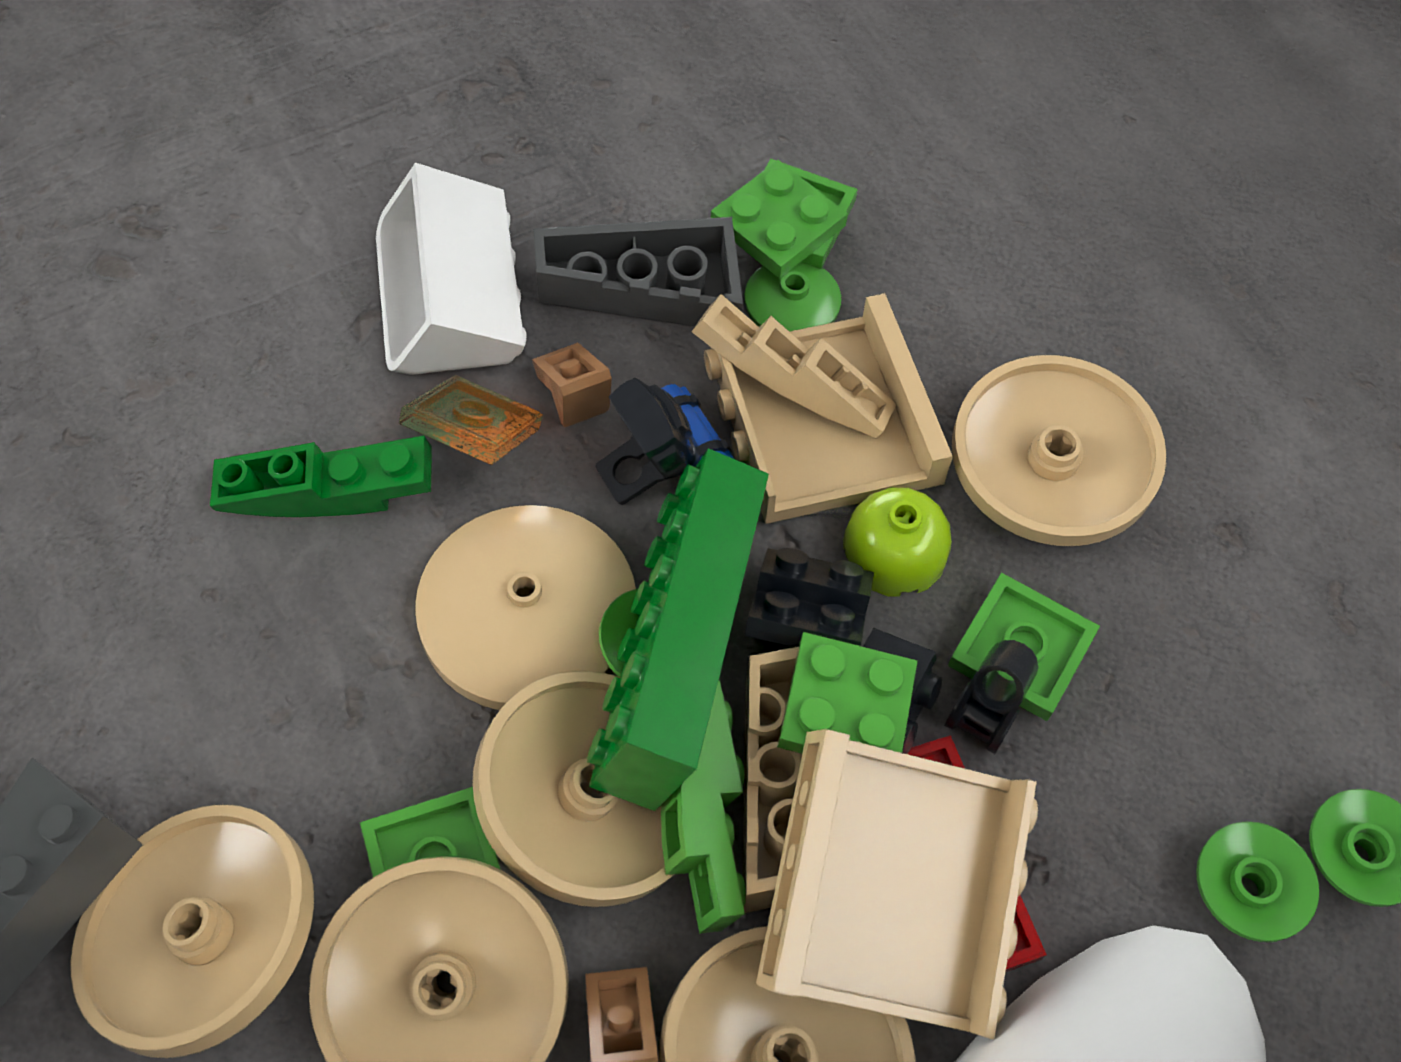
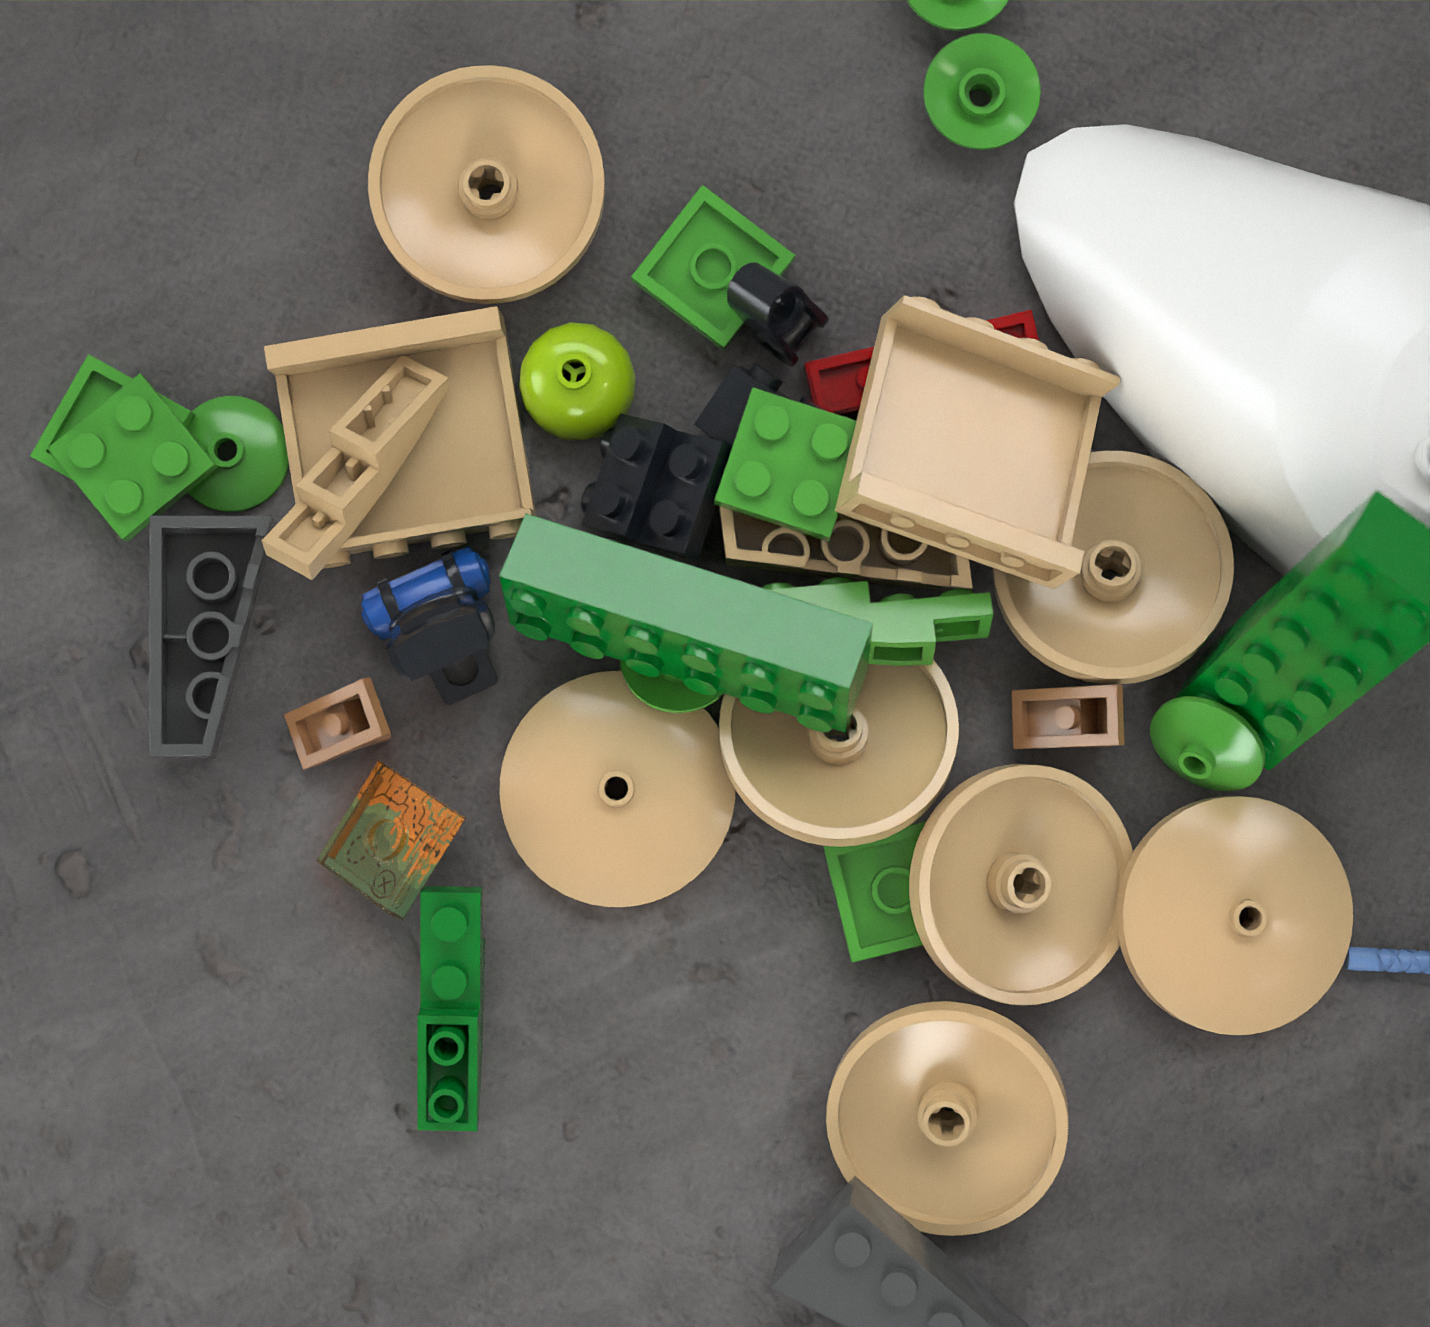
camera: 80 degrees left, 25 degrees up
white windscreen [376,163,526,375] -> none

